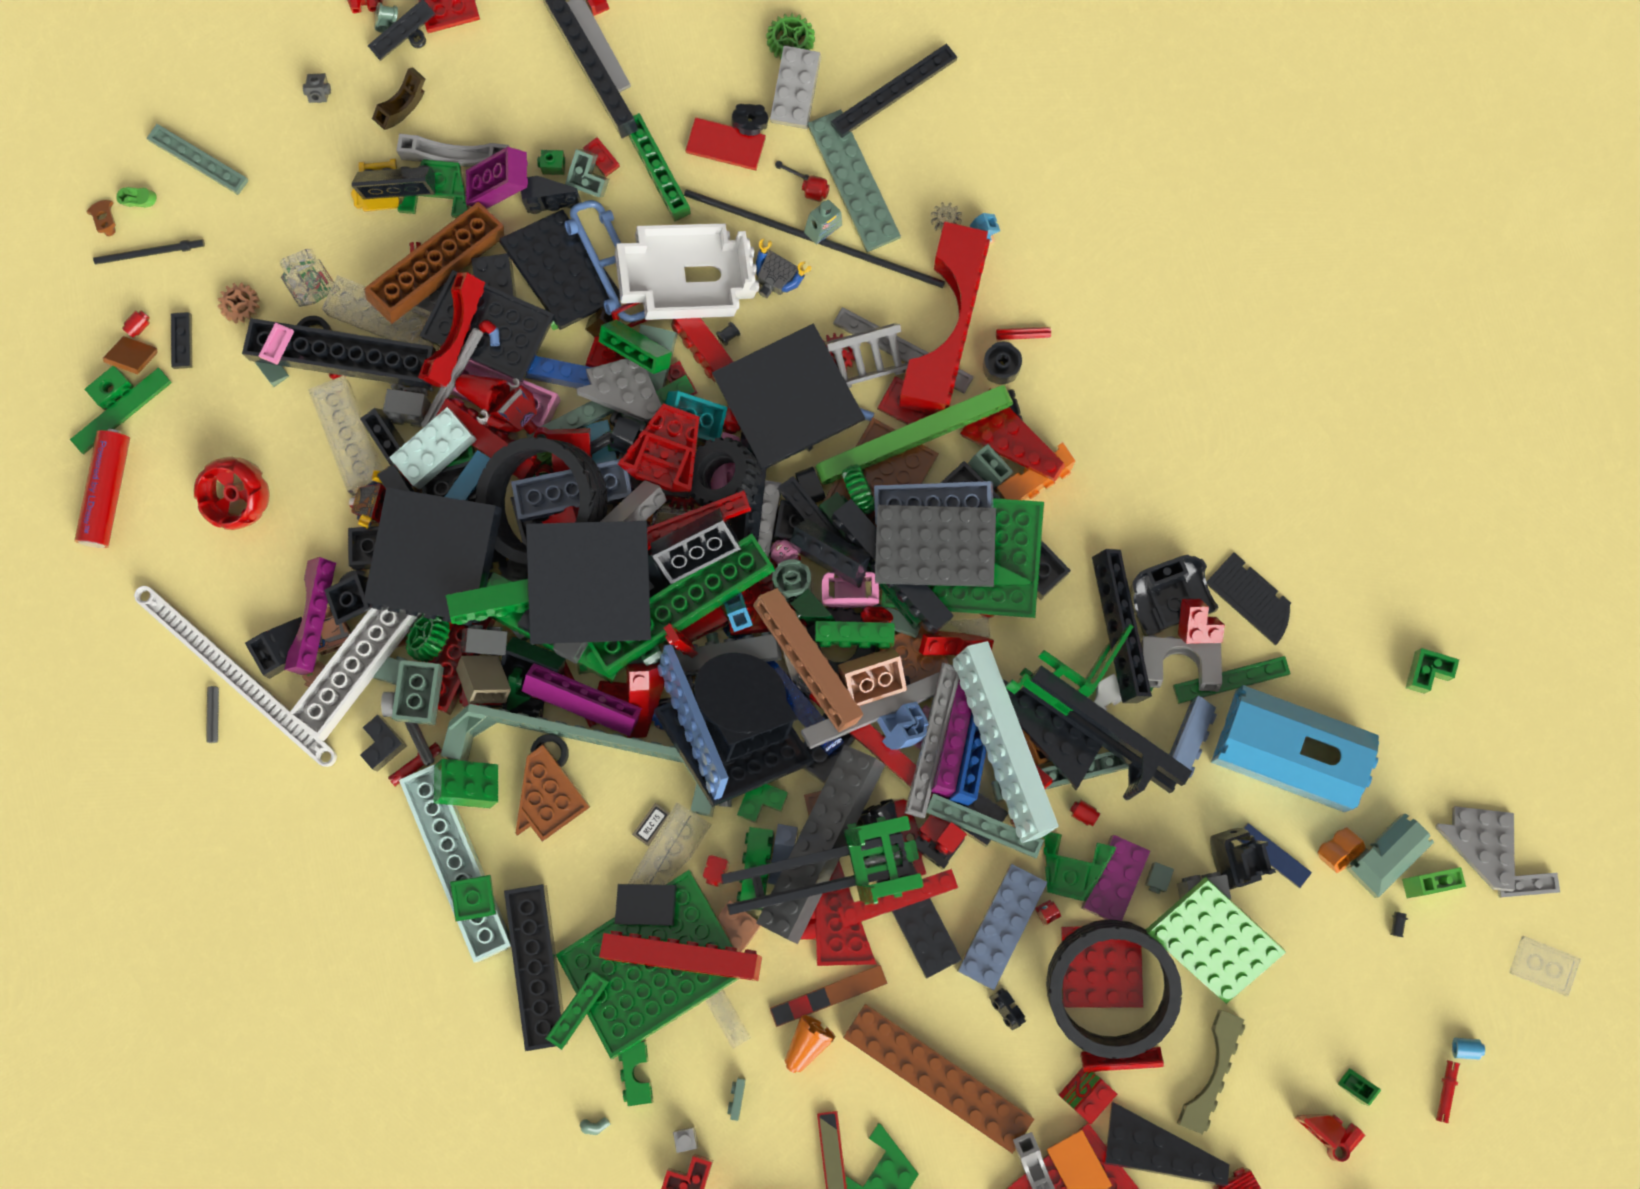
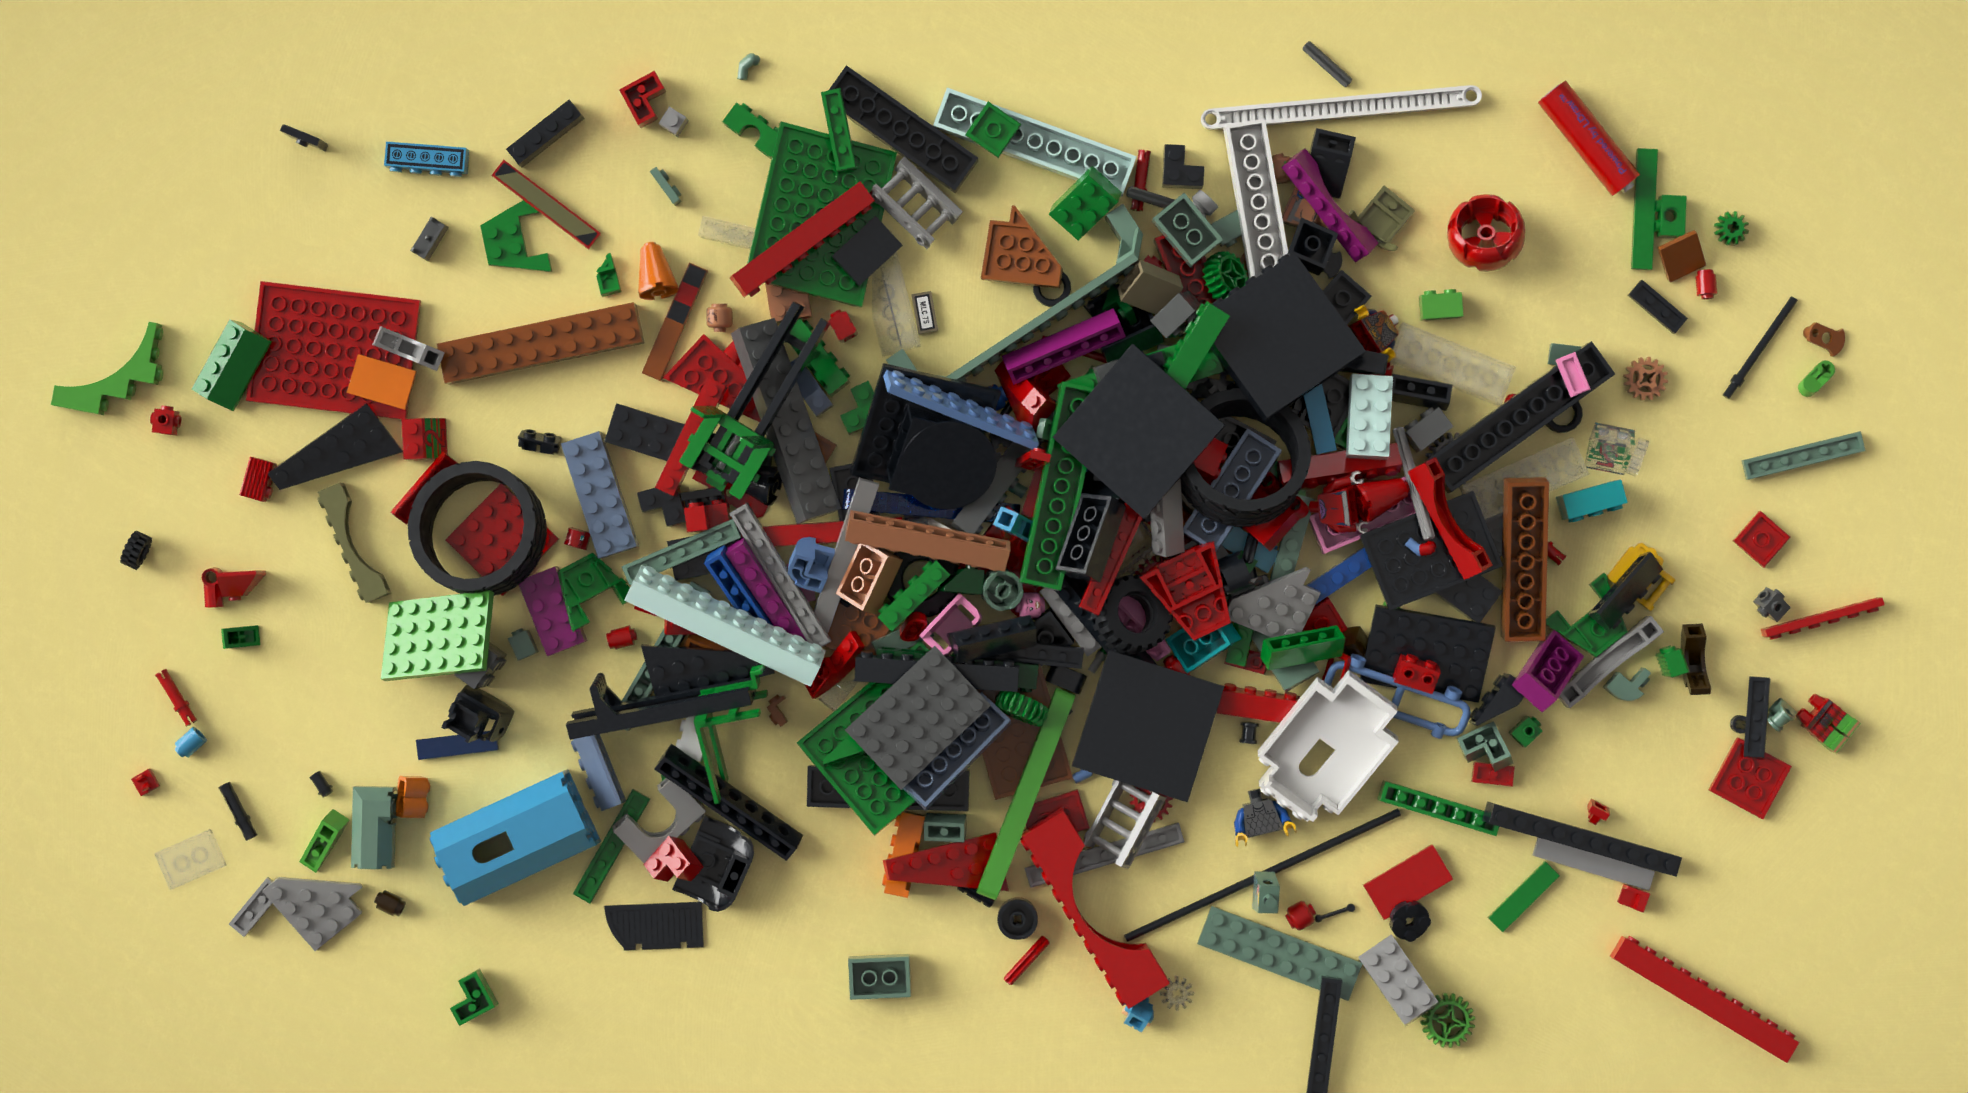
camera: 135 degrees right, 10 degrees up
none -> red tile [131,769,160,796]
none -> black pin [218,782,258,841]
none -> dark brown brick [374,890,406,917]
none -> green slope [596,253,621,297]
none -> black brick [637,488,686,527]
none -> nougat head [706,304,733,332]
none -> dark orange bracket [767,694,788,727]
none -> sand green brick [848,954,911,1000]
none -> light grey fence [870,156,963,249]
none -> light grey piece [1088,647,1107,674]
none -> olive piece [1349,185,1415,251]
none -> red brick [1393,654,1441,694]
none -> bright green brick [1419,289,1463,321]
none -> green tile [1487,861,1560,932]
none -> teal brick [1556,480,1628,523]
none -> red tile [1587,798,1610,825]
none -> sand green brick [1603,667,1651,701]
none -> green brick [1655,645,1690,677]
none -> green gear [1714,211,1749,246]
none -> red plate [1733,511,1791,568]
none -> red plate [1761,597,1884,640]

